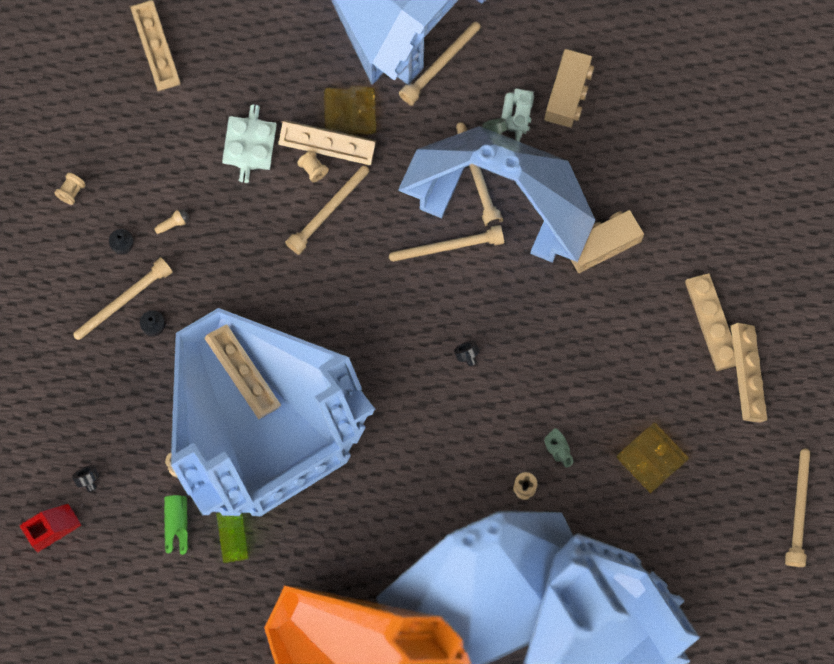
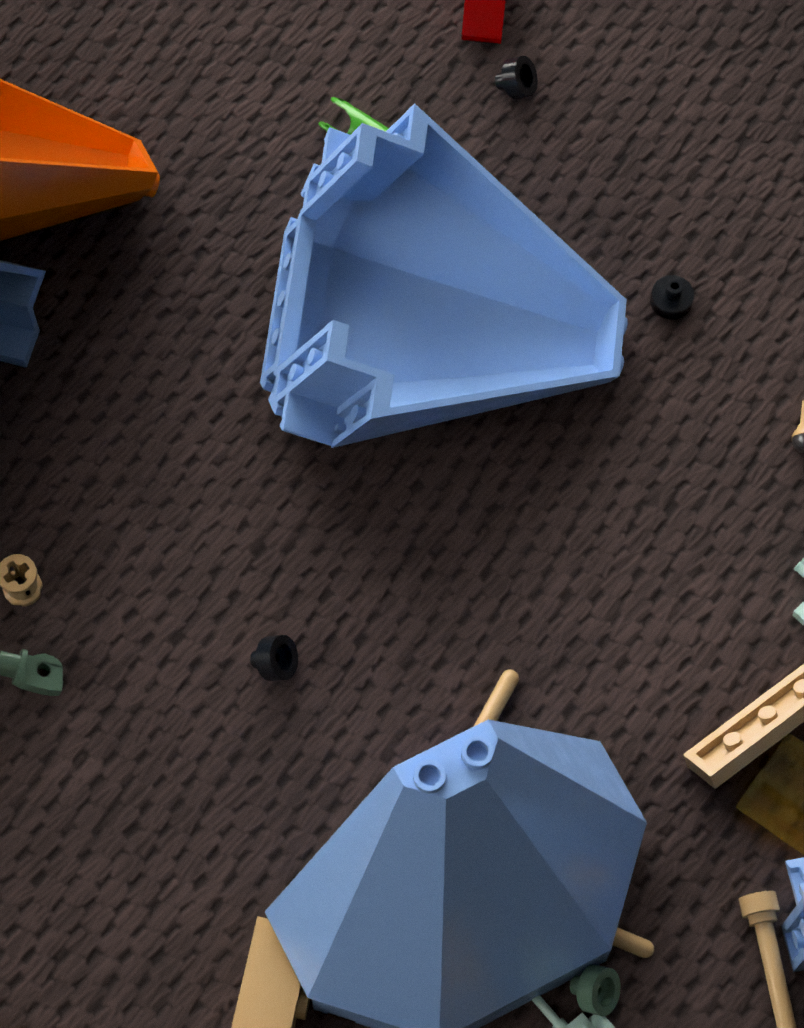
camera: 130 degrees right, 5 degrees down
tan piece [74,257,173,340] -> none
tan plate [204,324,281,419] -> none
clear neon green hinge [216,513,248,563] -> none
tan piece [285,166,369,255] -> none
tan bush [297,150,329,182] -> none

